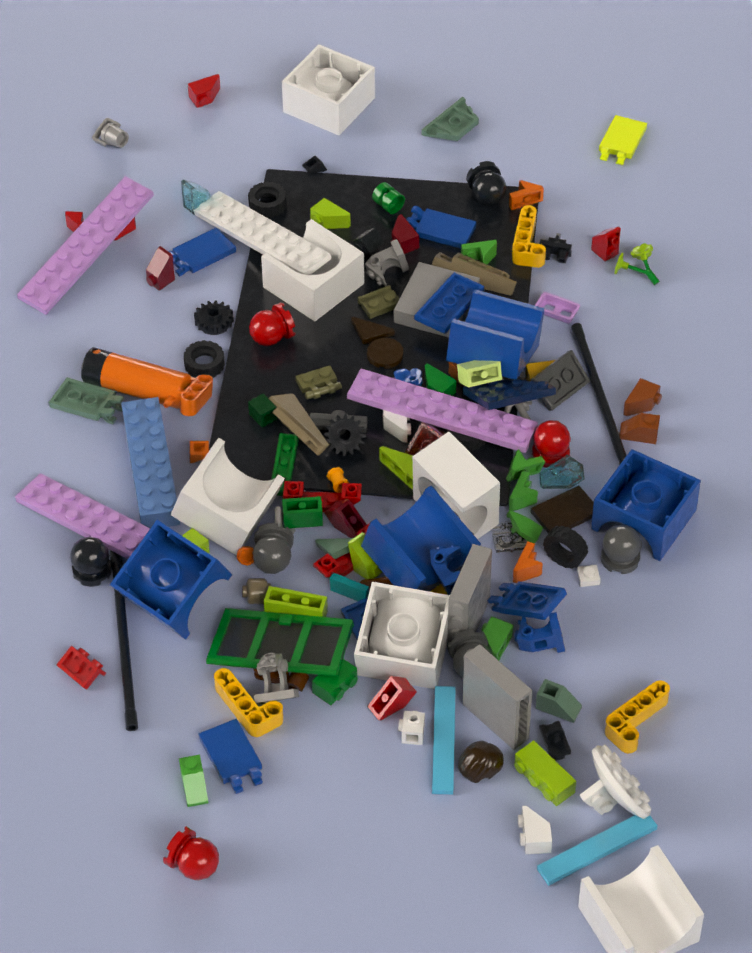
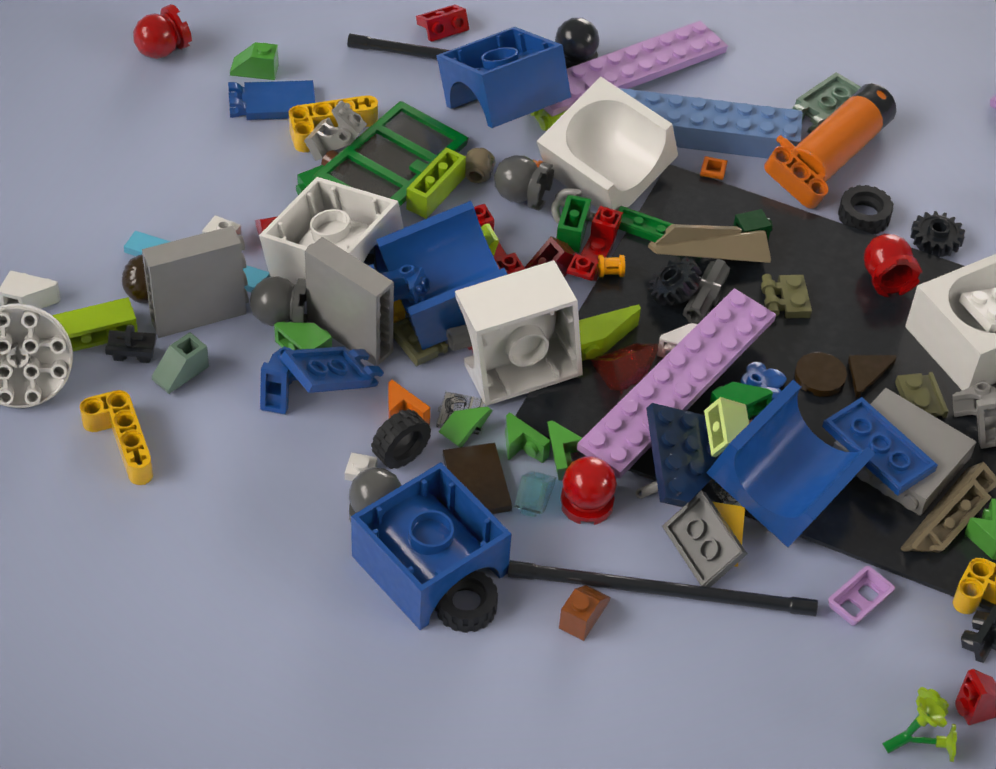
camera: 105 degrees right, 0 degrees up
sand green tile [315,538,353,559] -> none
dark orange slope [623,378,662,416] -> none

